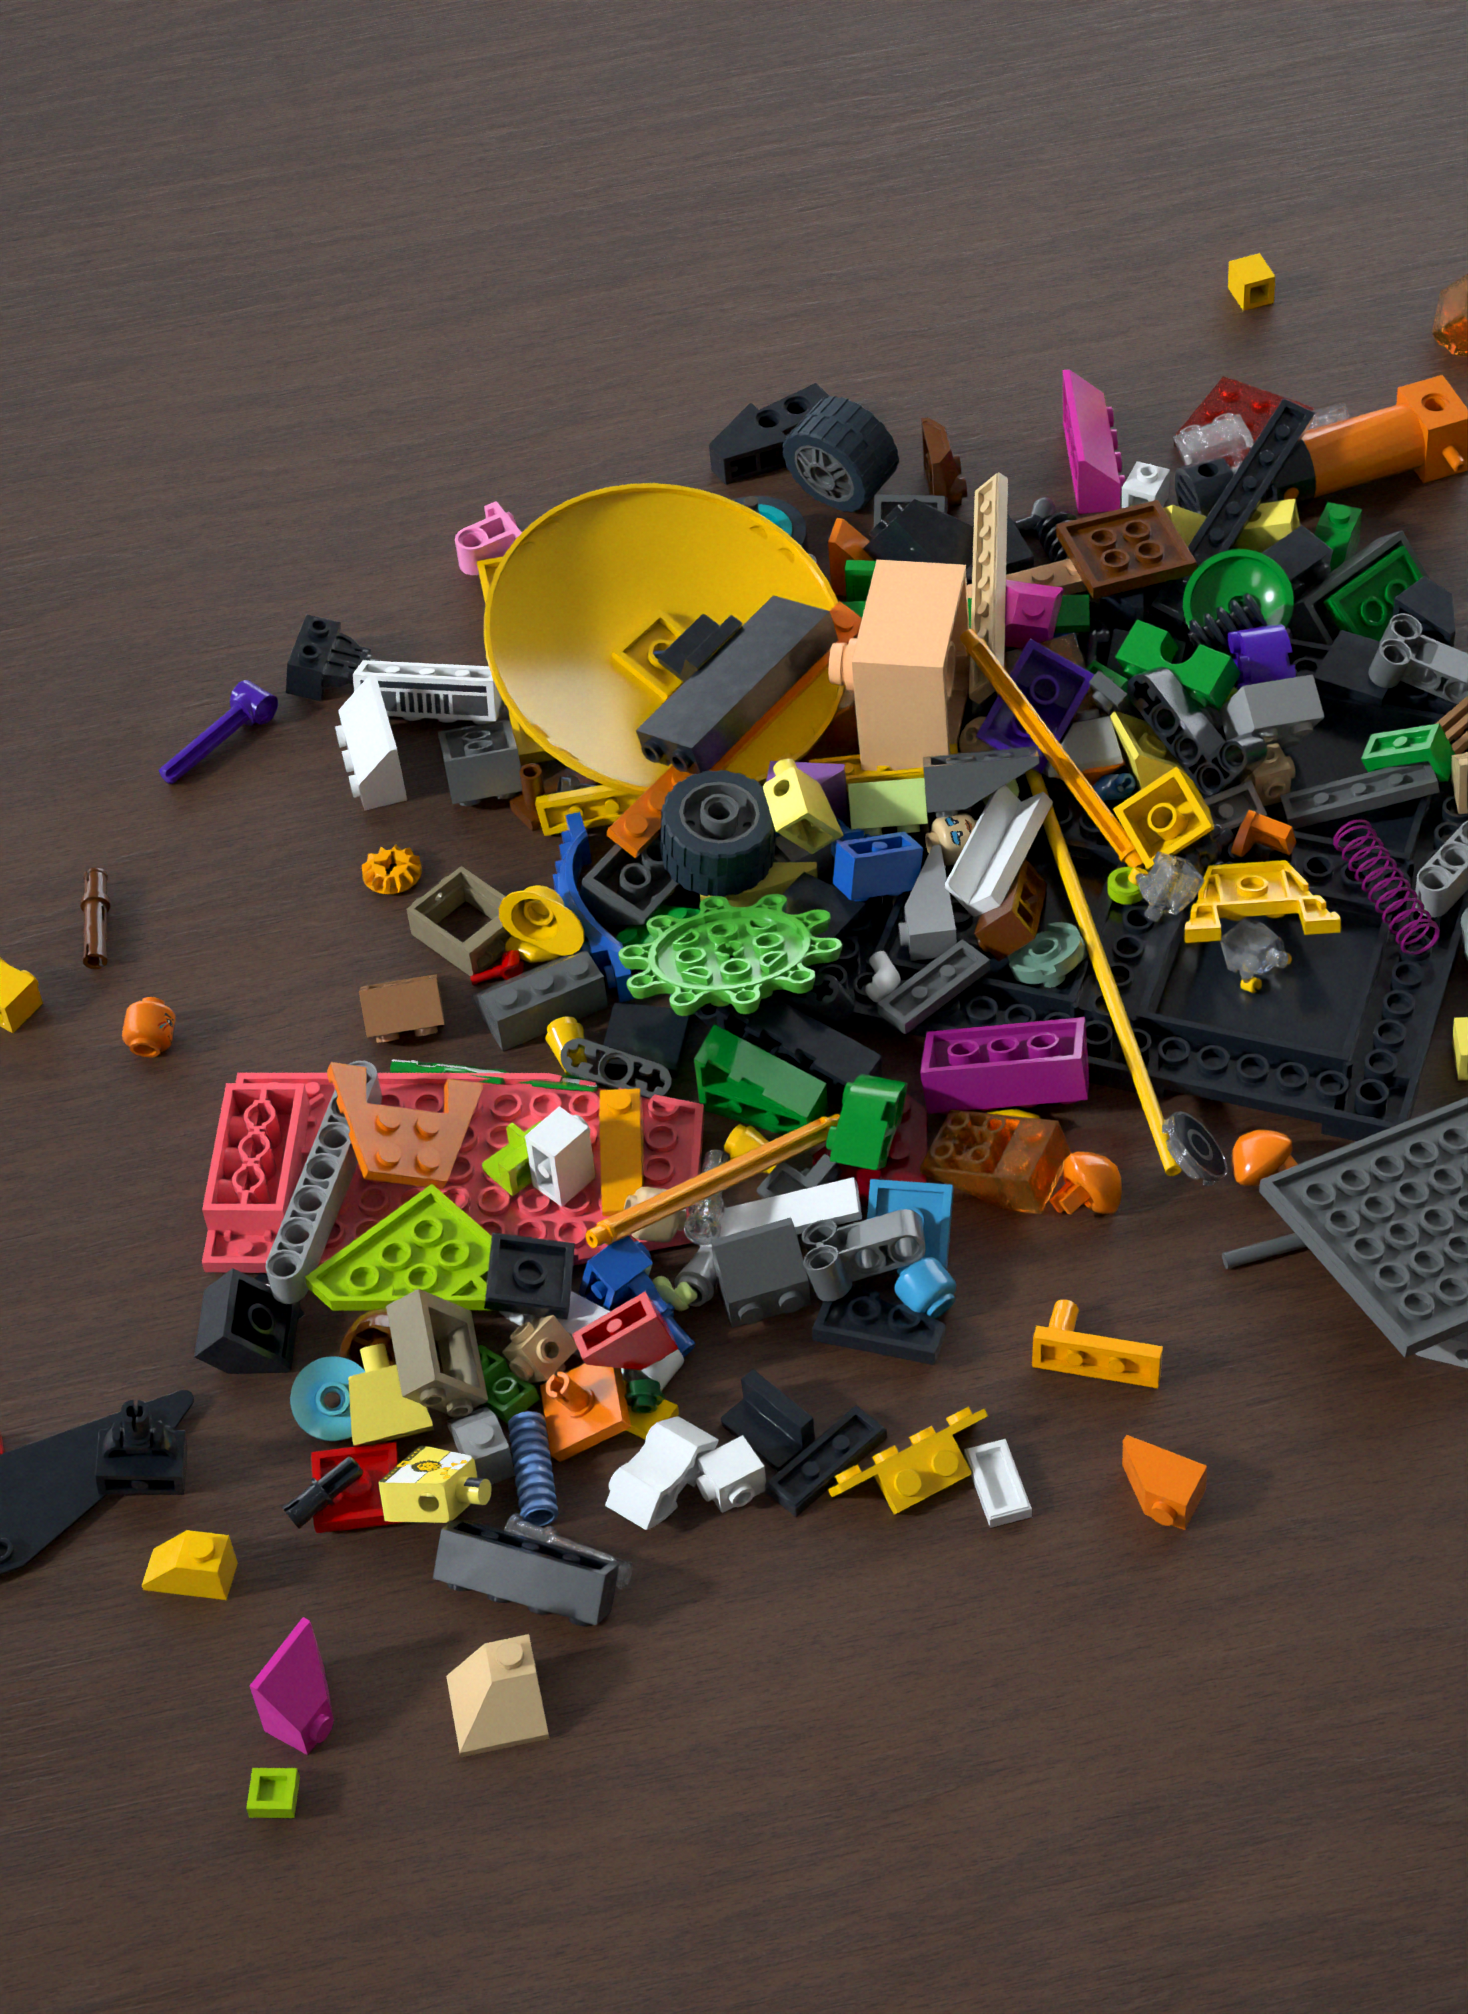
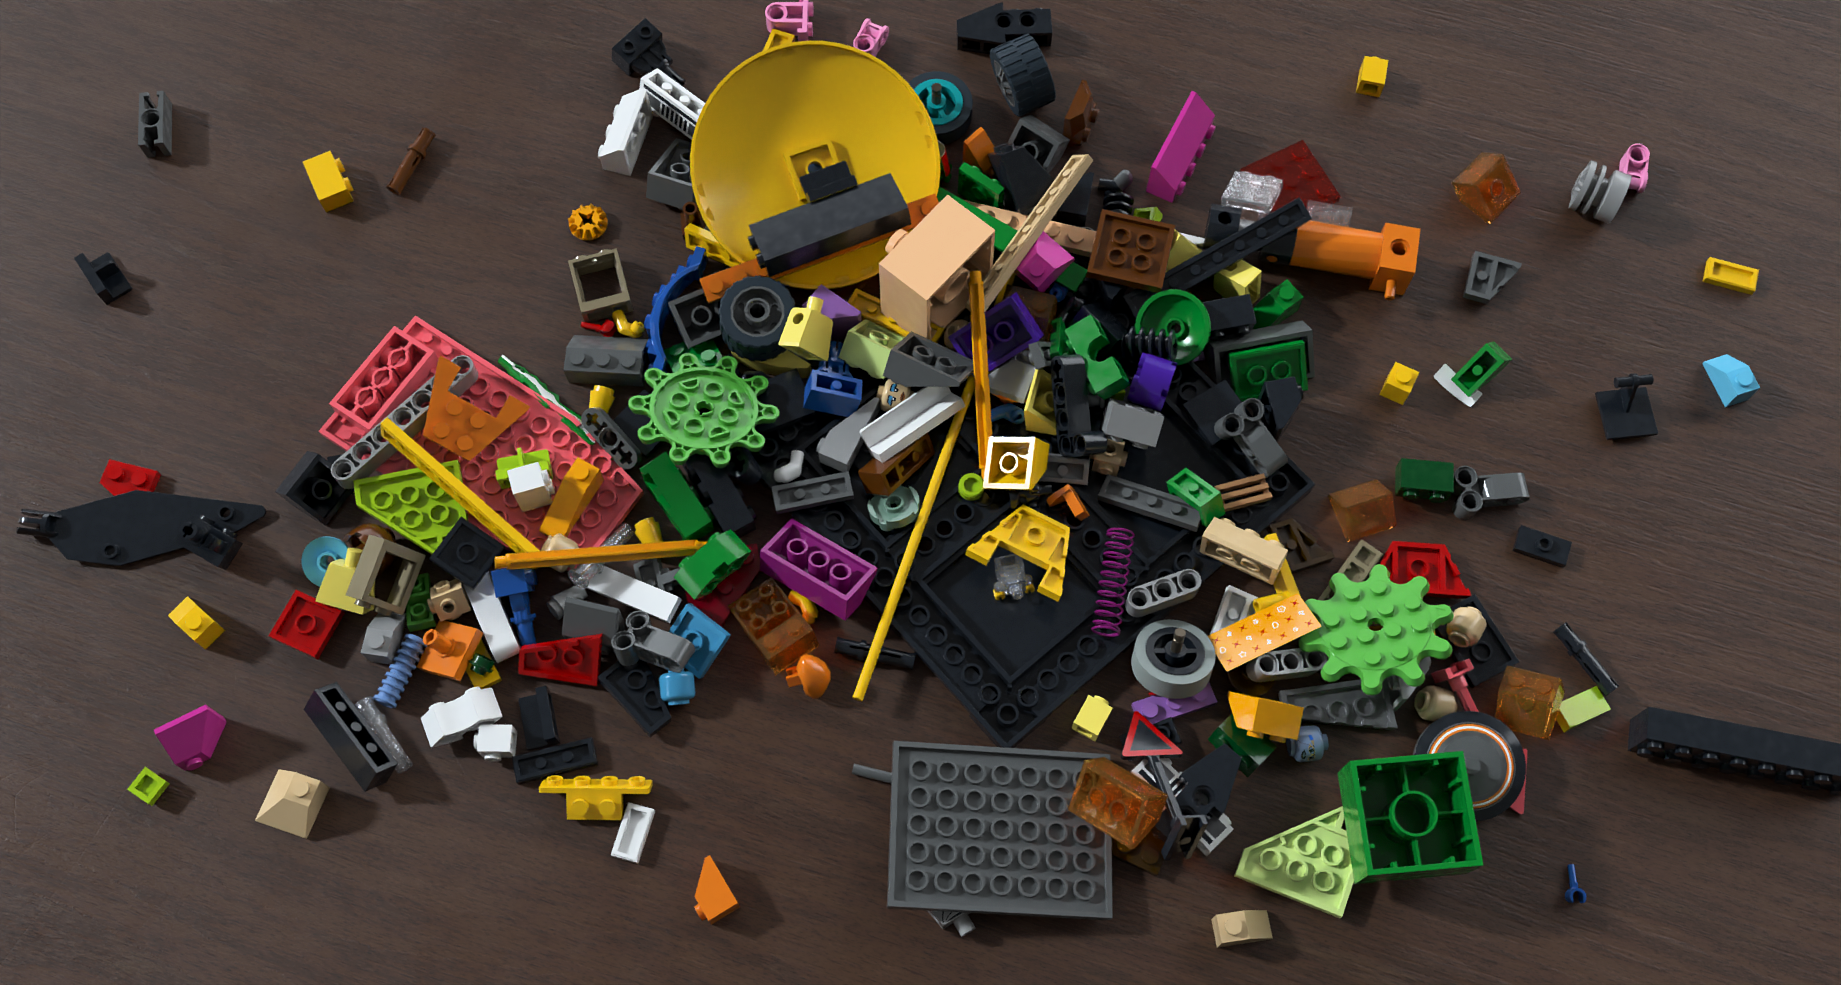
camera: 25 degrees right, 20 degrees up
orange head [122,997,176,1057] -> none
dark purple axle [159,680,278,784] -> none
black axle [282,1457,363,1529] -> none
medium nougat slope [359,974,445,1043] -> none
light yellow torso [378,1446,491,1523] -> none
yellow piece [499,885,584,956] -> none
red slope [572,1291,679,1370] -> none
yellowish green arm [652,1276,697,1311] -> none
light orange piece [1032,1300,1163,1388] -> none
white brick [1122,461,1170,508] -> none
clear piece [1128,851,1205,922] -> none
tile [1162,1111,1228,1187] -> none
orange piece [1232,1130,1298,1186] -> none
none -> yellow tile [380,417,540,570]
none -> red wing [518,633,603,686]
none -> black pin [834,637,916,670]

